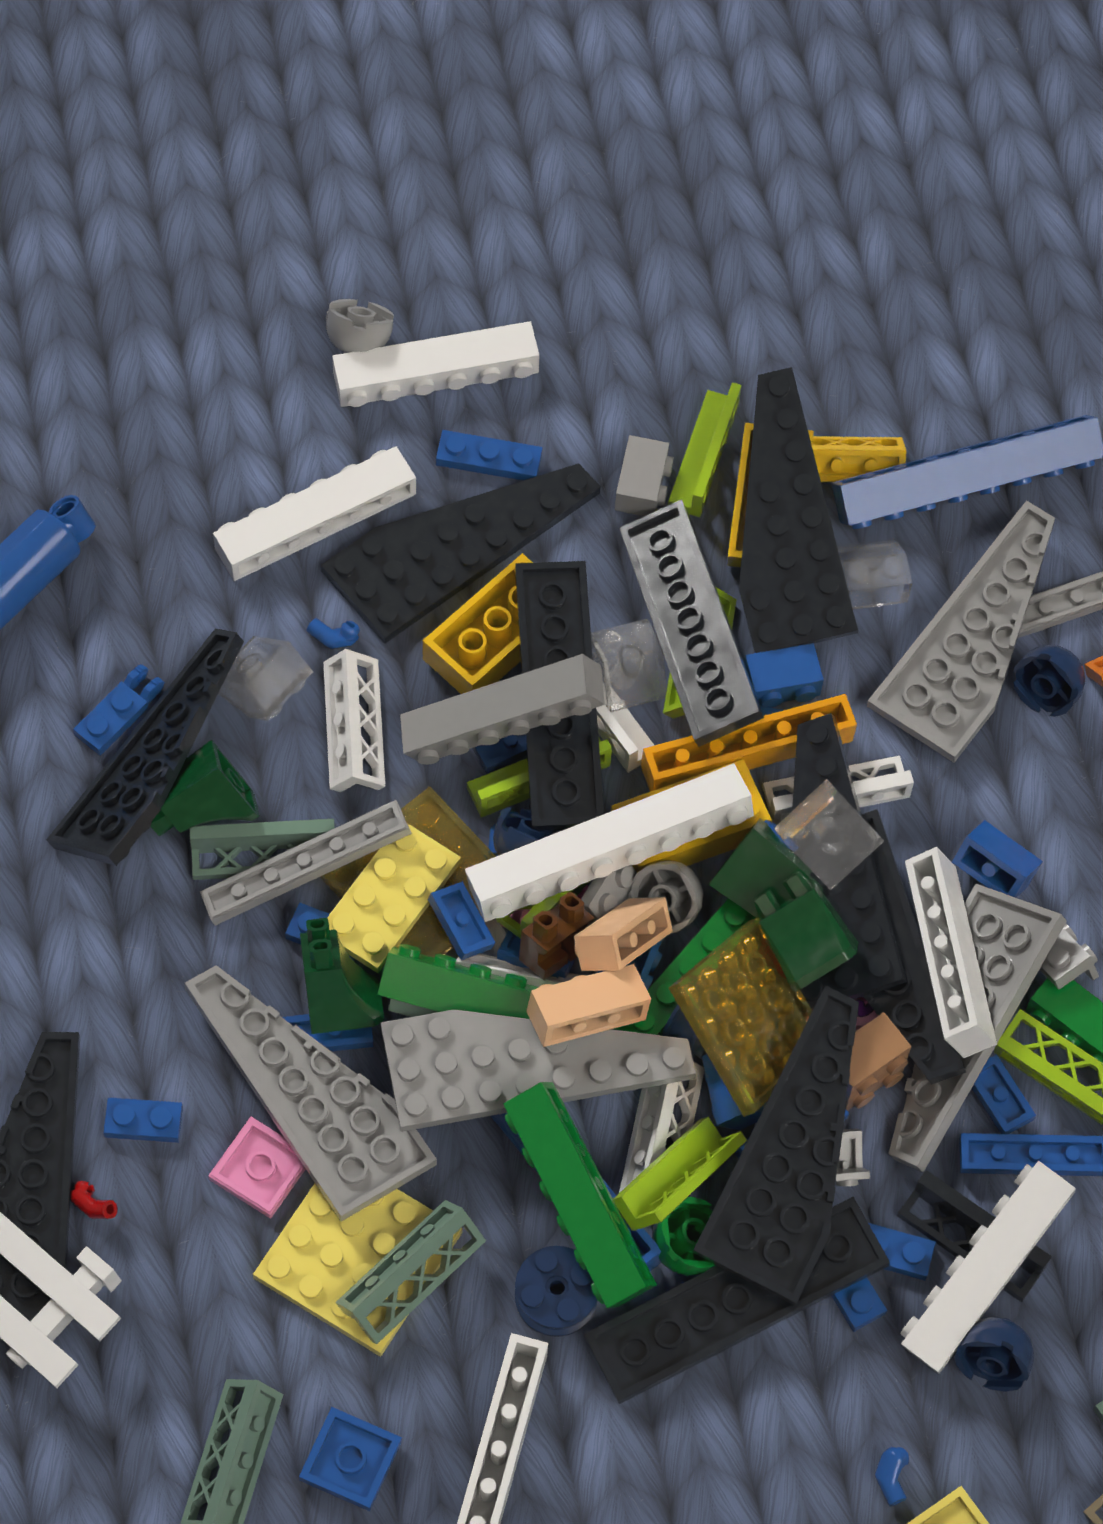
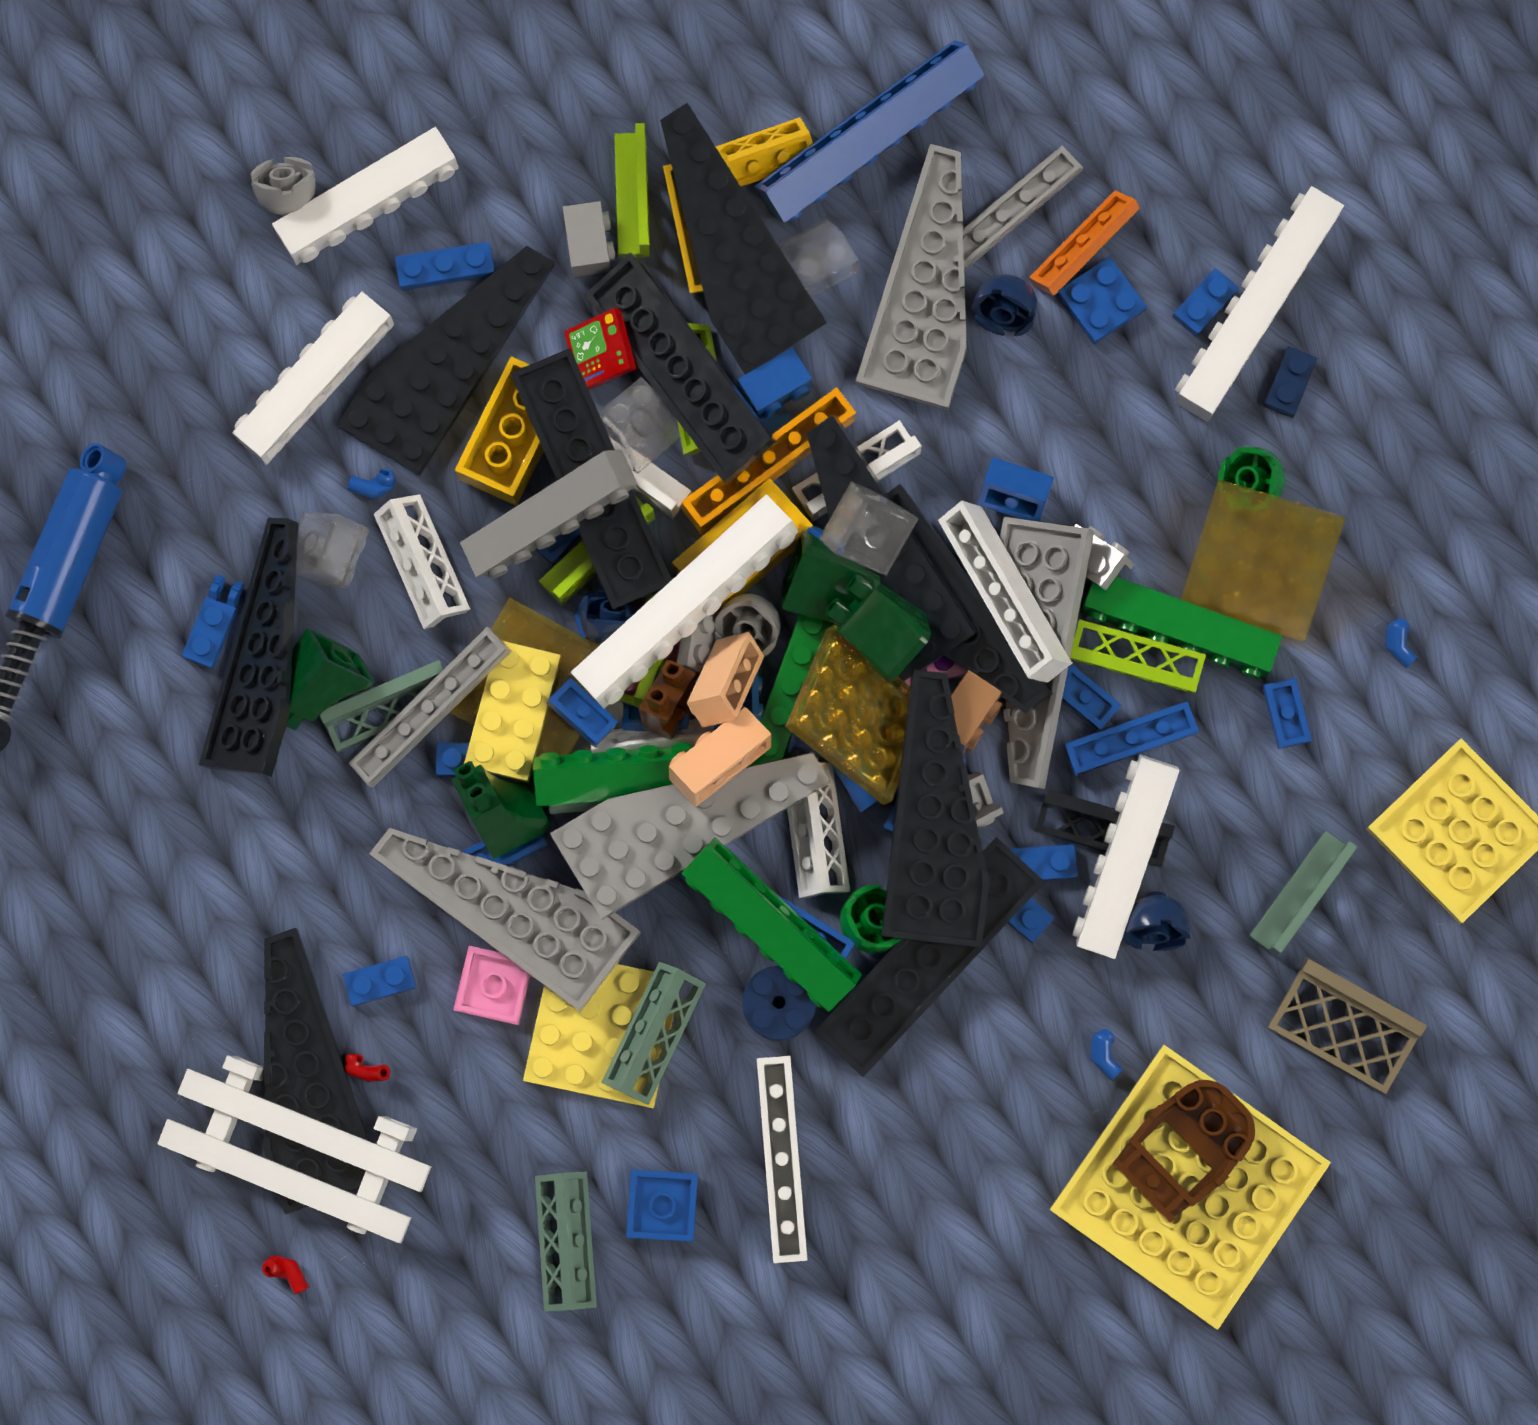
camera: 15 degrees left, 15 degrees up
lime fence [612,1116,747,1231] -> none
none -> red tile [564,308,637,390]

